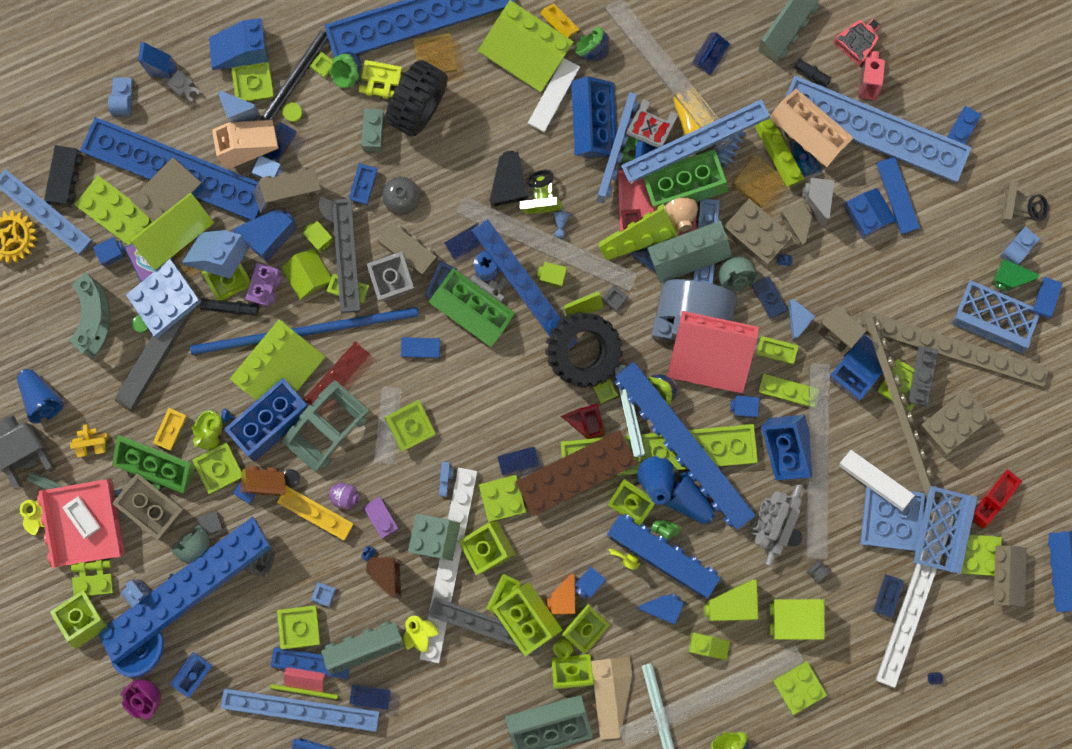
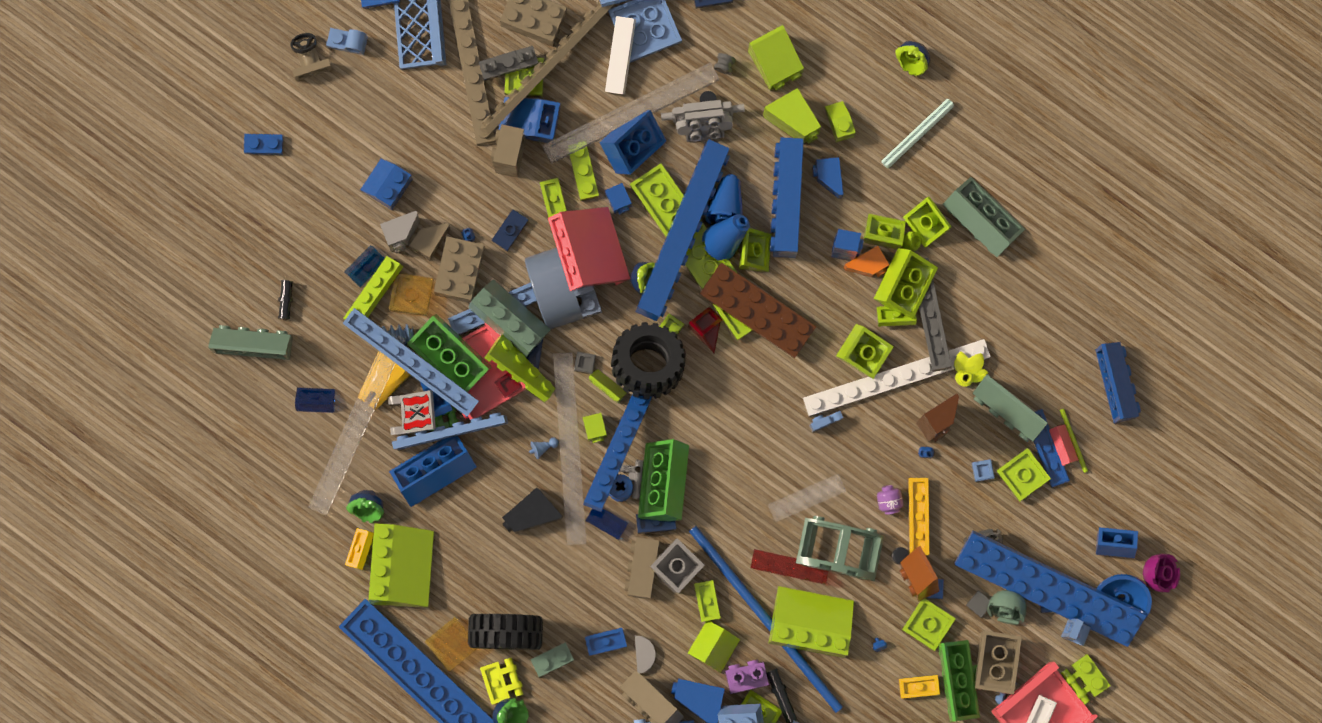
camera: 130 degrees left, 0 degrees up
lime slope [50,590,108,649] -> none
lime hair [192,410,223,450] -> none
medium blue plate [221,689,380,731] -> none
blue slope [225,378,308,462] -> none
lime brick [303,221,334,253] -> none
dark grey plate [332,198,361,313] -> none
clear blue plate [349,684,391,710] -> none
medium lavender slope [364,497,400,540] -> none
dark grey cylinder [382,176,420,215] -> none
lime plate [384,400,436,452] -> none
blue tile [401,337,440,358] -> none
sand green brick [408,514,460,561] -> none
lime plate [479,475,526,522] -> none
clear blue plate [497,446,540,476] -> none
lime piece [520,169,562,215] -> none
white tile [528,58,580,133] -> none
tan wedge [591,656,632,740] -> none
neon yellow plate [609,549,641,570] -> none
light aqua axle [615,365,645,457] -> none
clear plate [618,645,804,746] -> none
bright green plate [651,520,681,540] -> none
light nougat piece [664,197,698,233] -> none
sand green cylinder [719,256,759,293] -> none
light nougat slope [770,89,854,167] -> none
lime plate [772,661,827,715] -> none
medium blue plate [785,76,972,183] -> none
medium blue slope [788,299,815,340] -> none
torso [833,19,880,67] -> none
coral torso [857,51,885,101] -> none
blue tile [876,157,920,235] -> none
green slope [991,259,1039,291] -> none

